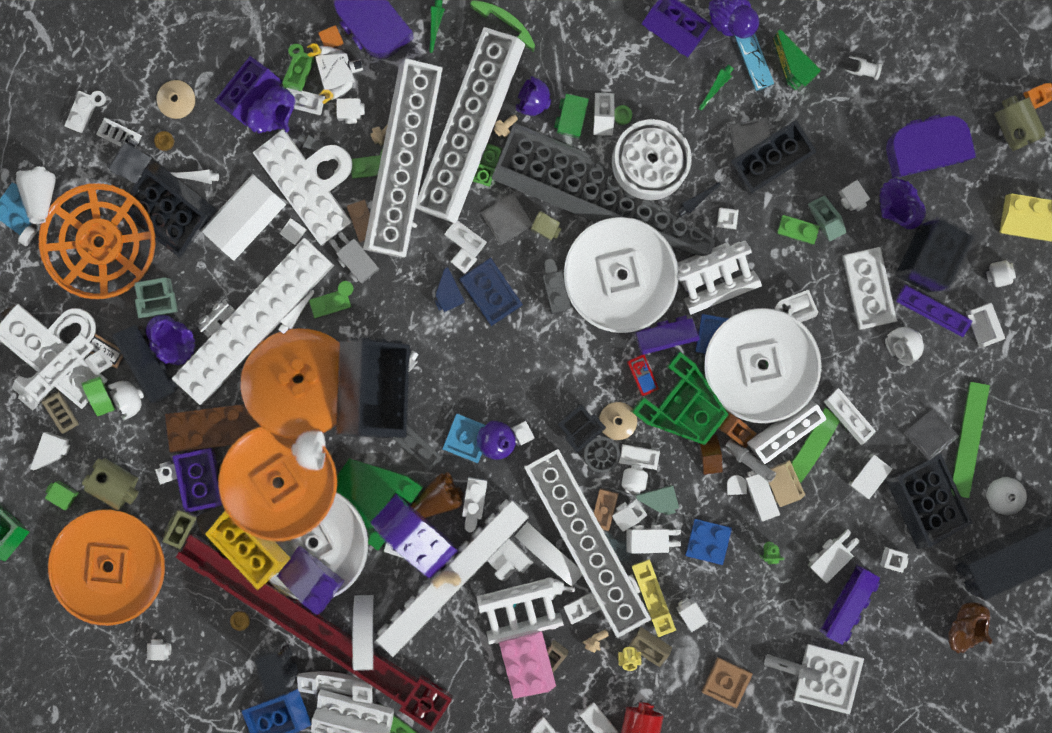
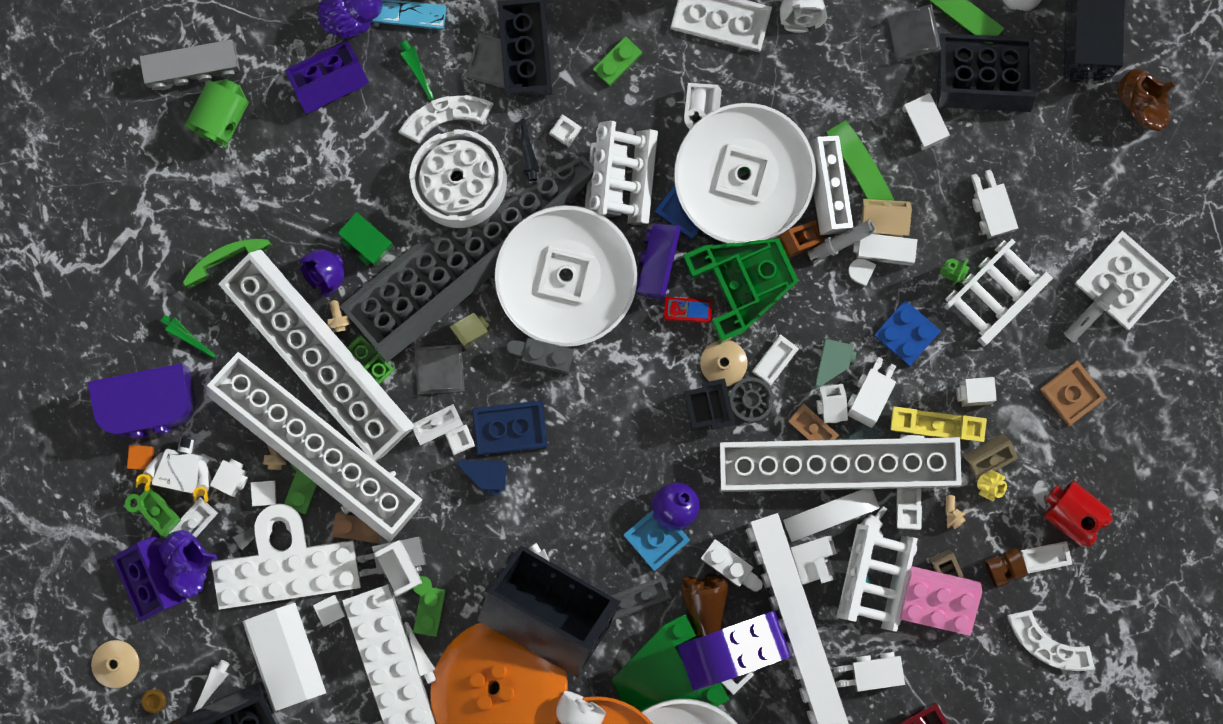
camera: 60 degrees left, 5 degrees down
tan arm [431,571,461,589] -> none
white brick [511,420,534,446] -> none
white slope [593,93,614,136] -> none
bright green tile [614,105,632,125] -> none
white head [622,465,648,495] -> none
reddish brown slope [699,434,723,475] -> none
sand green slope [808,195,846,242] -> none
dark purple slope [820,565,880,645] -> none
white plate [824,388,876,445] -> none
white brick [880,547,908,573] -> none
none -> white tile [251,481,277,506]
none -> white panel [374,540,423,597]
none -> white tile [398,95,494,144]
none -> white hinge [834,652,905,692]
none -> white fence [944,239,1053,347]
none -> reddish brown wheel [984,547,1028,588]

